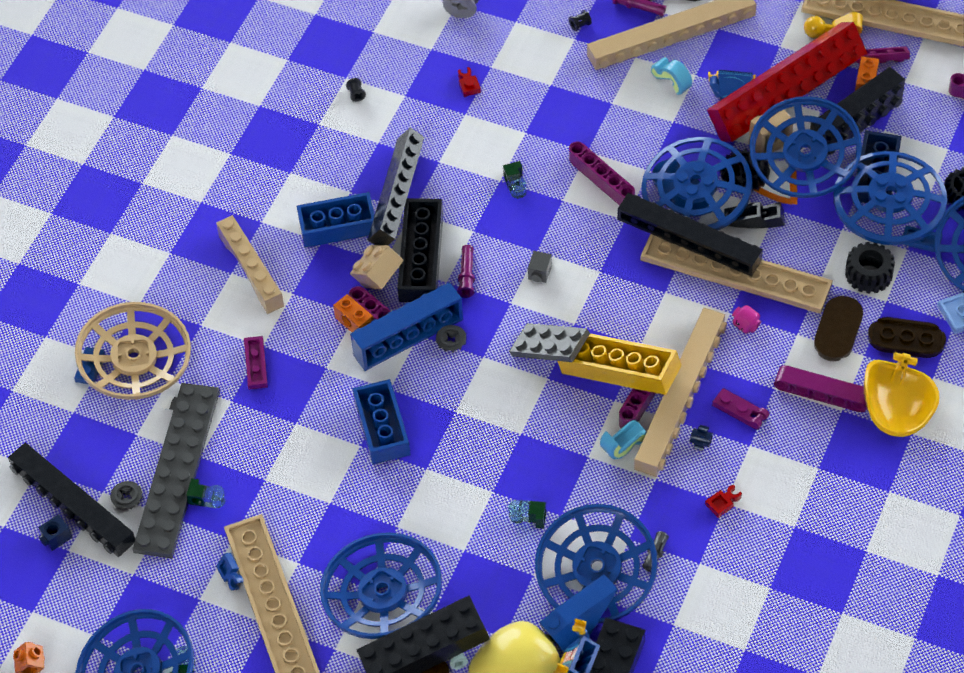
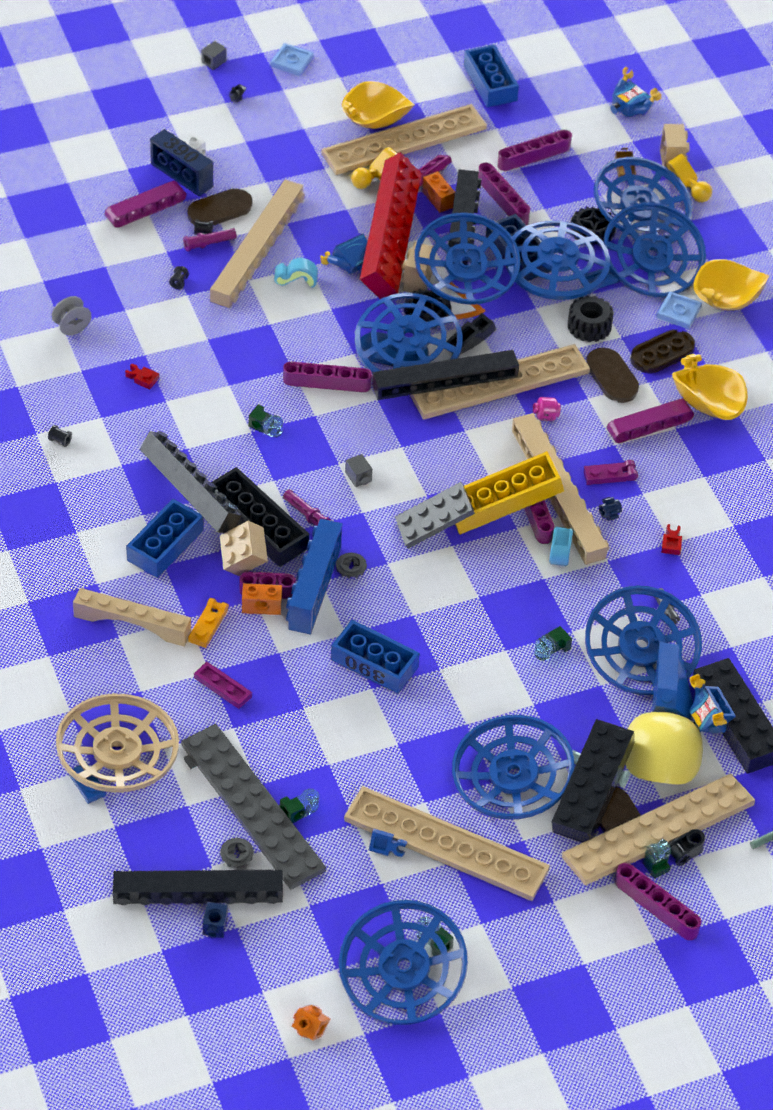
camera: 50 degrees left, 5 degrees down
none -> light orange plate [188,597,229,648]
none -> magenta beam [478,162,530,226]

